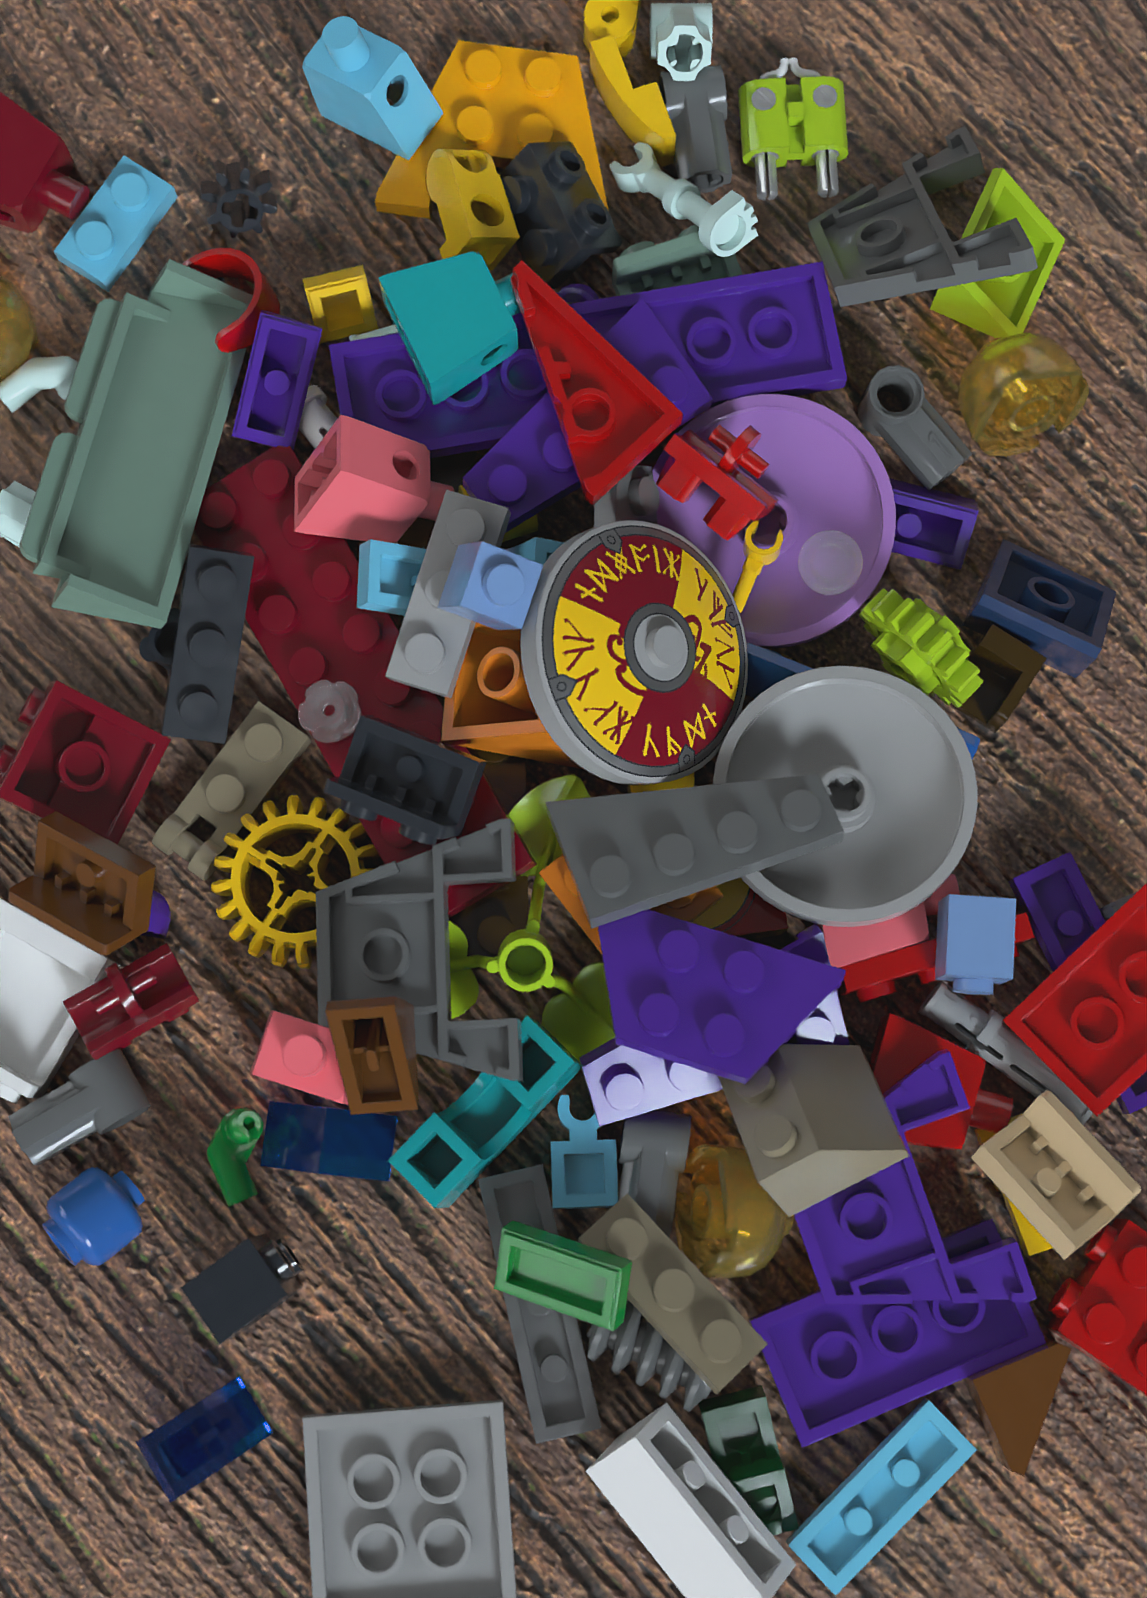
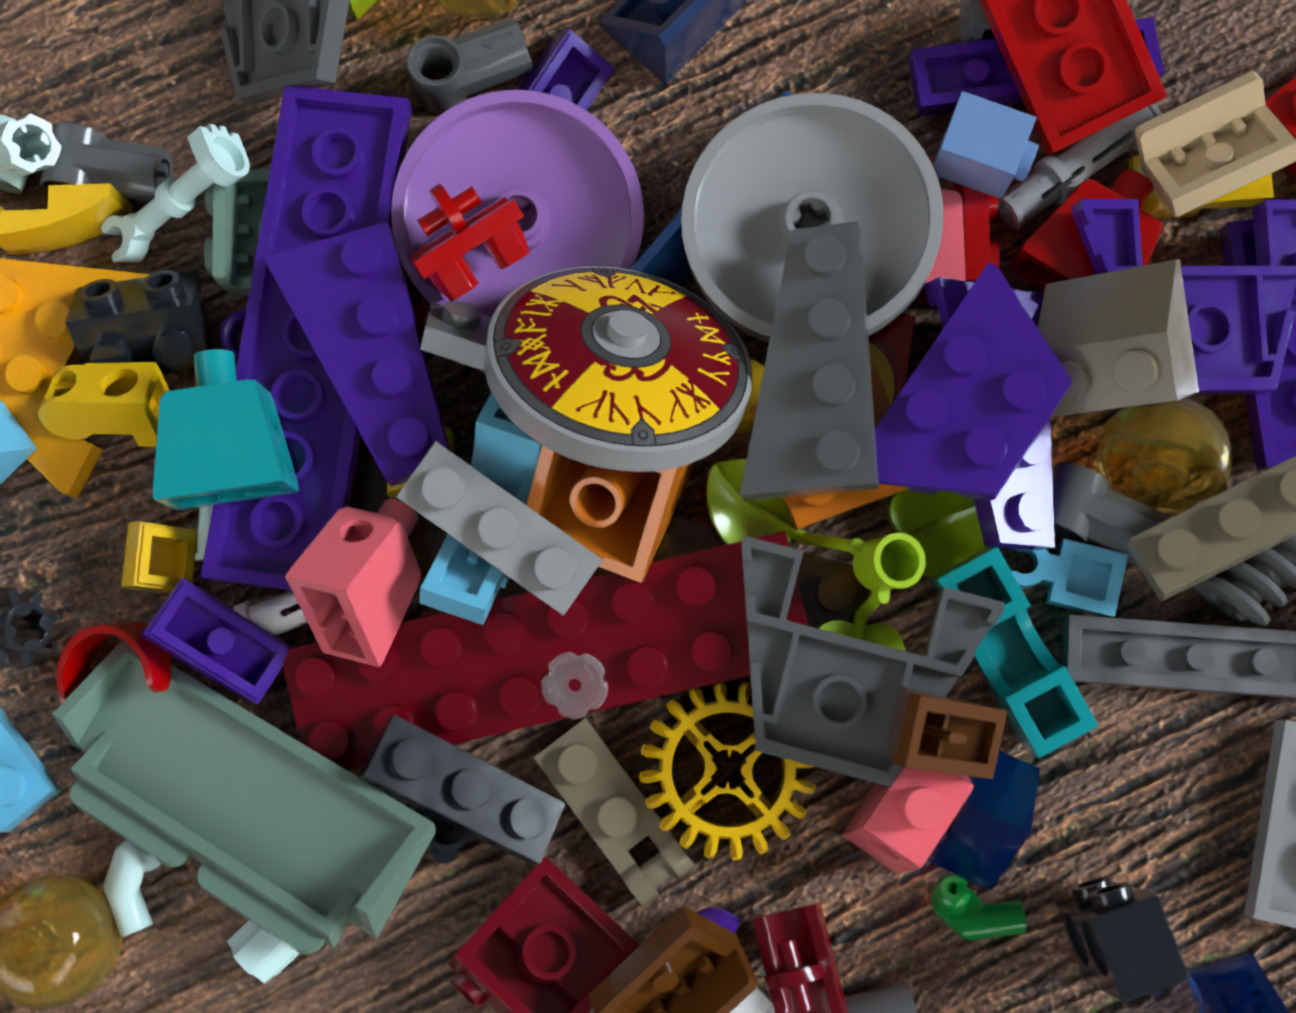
camera: 65 degrees left, 0 degrees up
black bracket [323,715,487,845] -> none
medium blue brick [437,541,543,630] -> none
green tile [494,1220,632,1331] -> none
red wing [510,261,683,506] -> none
yellow hand [732,520,783,613] -> none
lime piece [738,58,848,200] -> none
clear plate [798,530,863,595] -> none
lime gear [859,588,983,708] -> none
dark brown panel [950,624,1047,733] -> none

